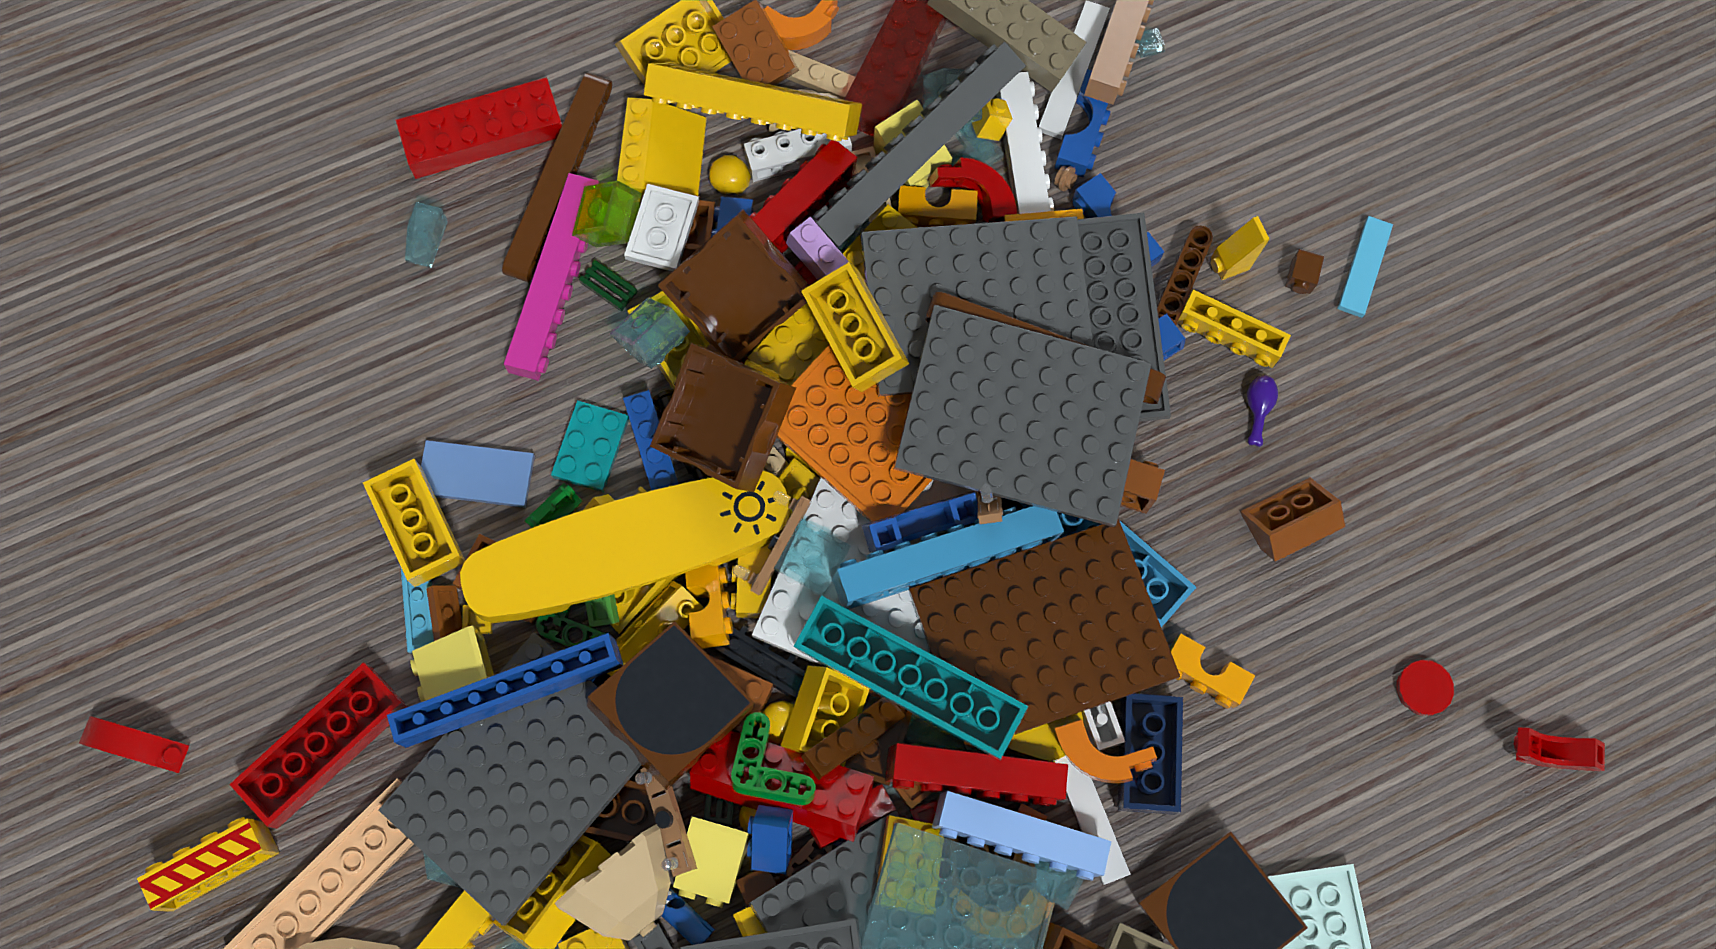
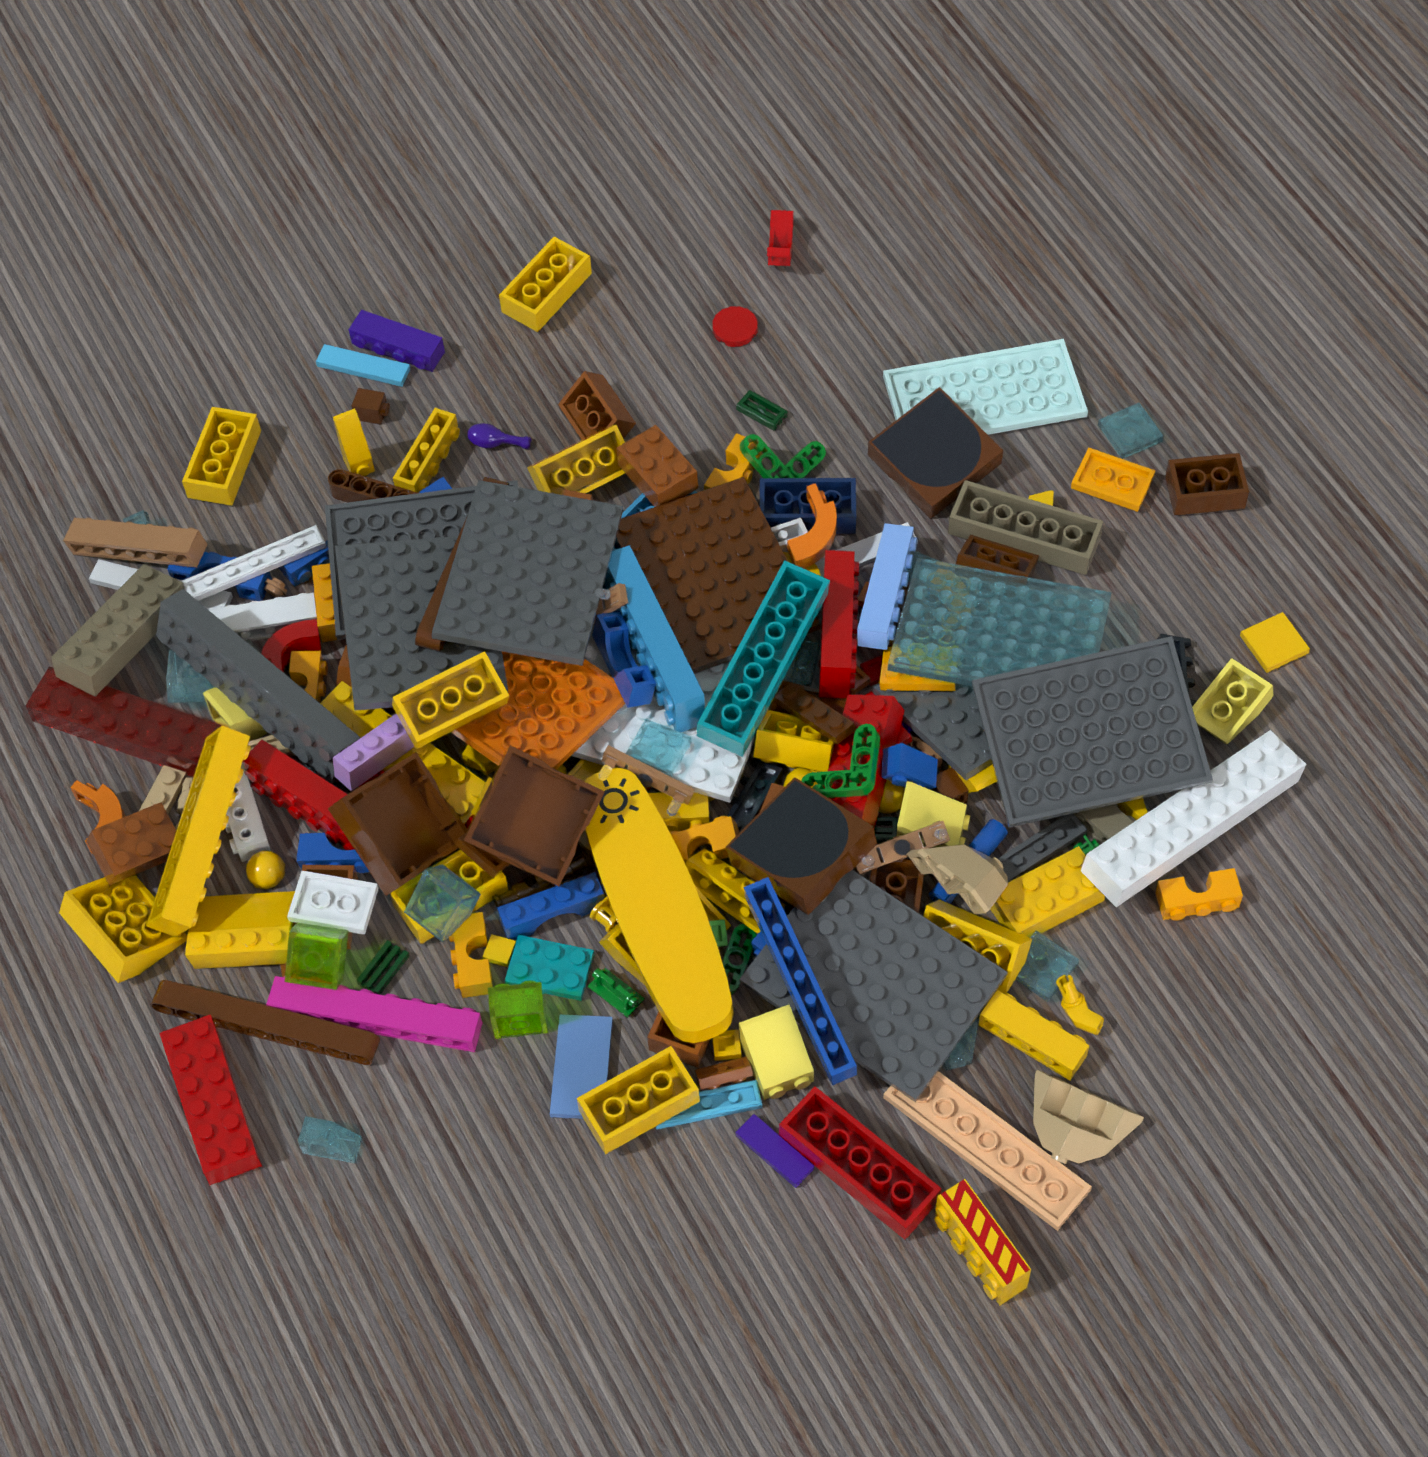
camera: 85 degrees left, 15 degrees down
red arch [79,716,189,773] -> none
none -> white tile [181,525,326,601]
none -> yellow brick [182,407,261,506]
none -> dark purple brick [348,310,445,372]
none -> light orange arch [448,912,494,998]
none -> yellow tile [482,934,516,967]
none -> clear neon green brick [488,981,548,1039]
none -> yellow brick [499,237,592,332]
none -> yellow brick [527,425,625,495]
none -> dark orange brick [616,425,698,507]
none -> dark purple tile [735,1114,814,1188]
none -> dark green tile [736,390,788,431]
none -> green beam [739,434,826,478]

